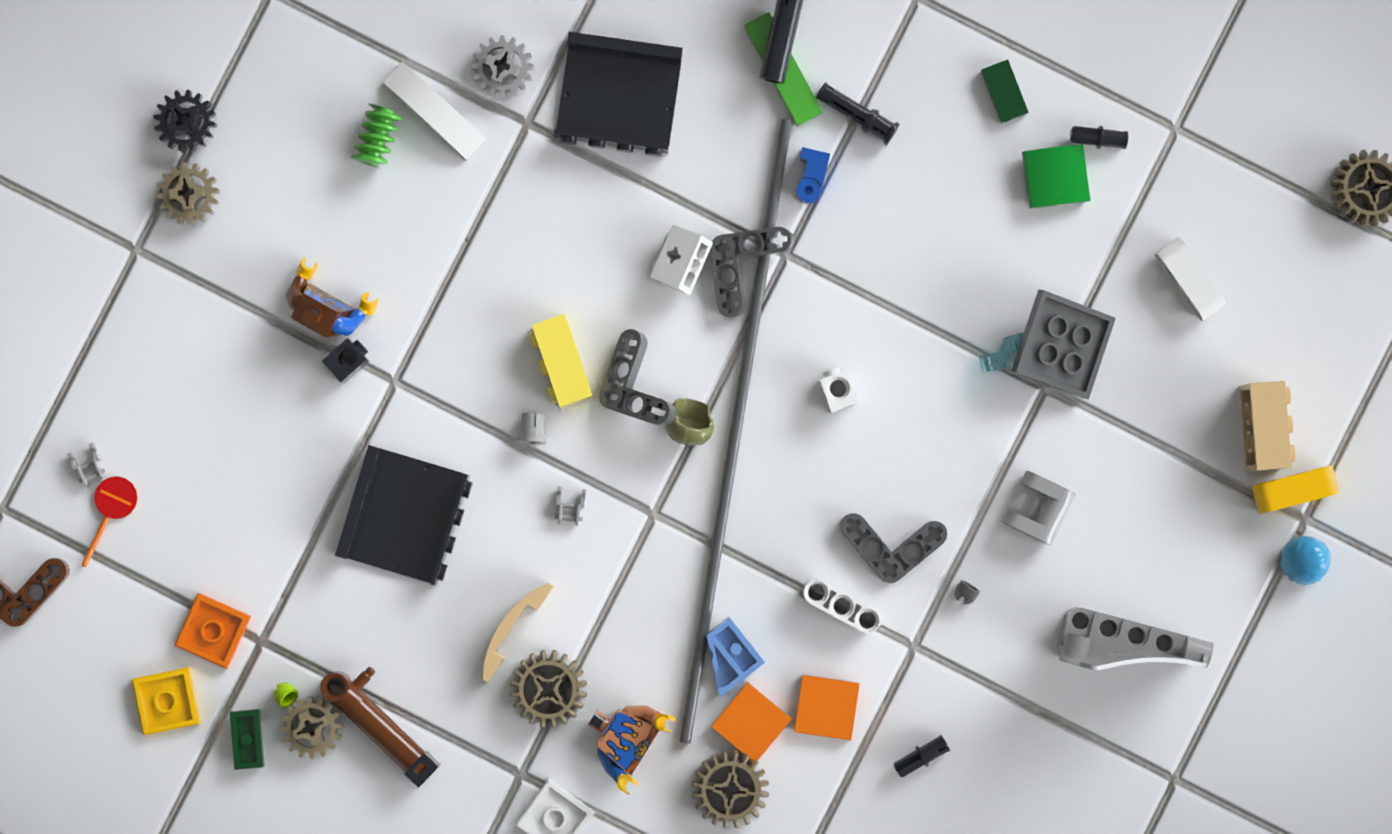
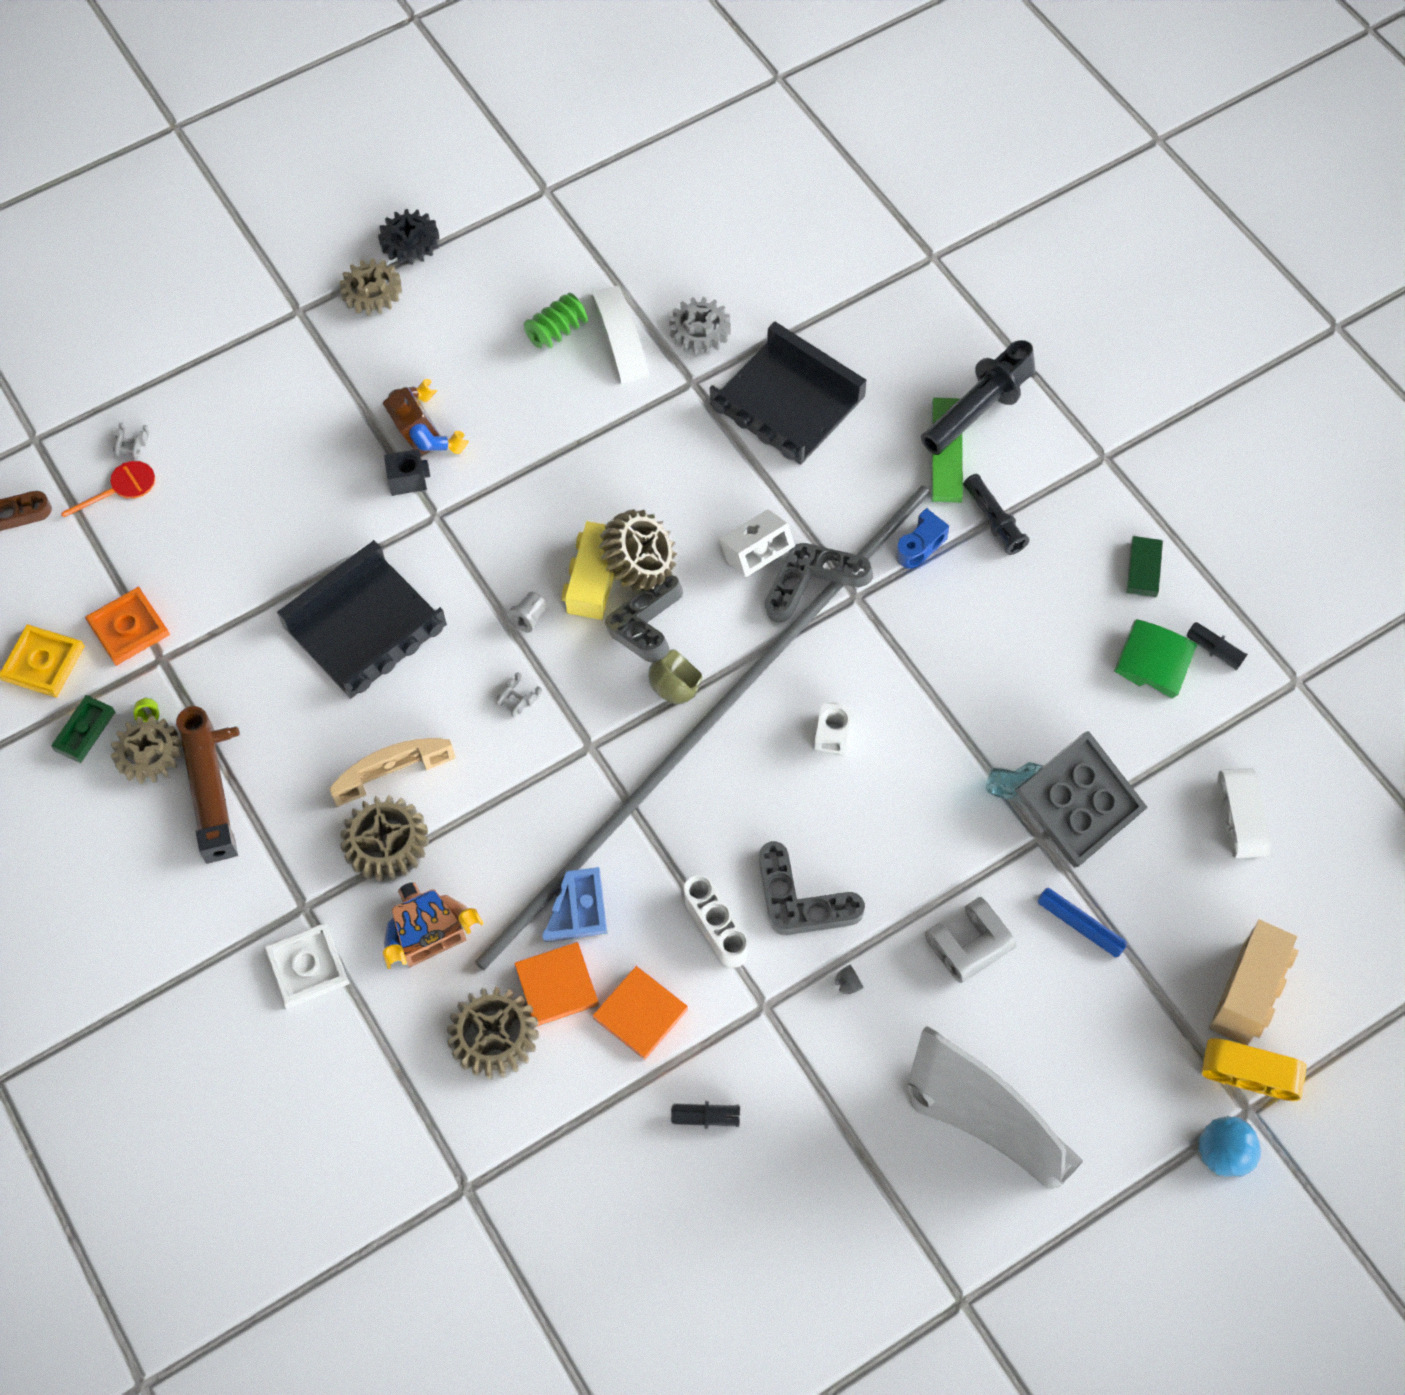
camera: 35 degrees right, 25 degrees down
none -> dark tan gear [599,509,677,591]
none -> blue axle [1038,888,1127,958]

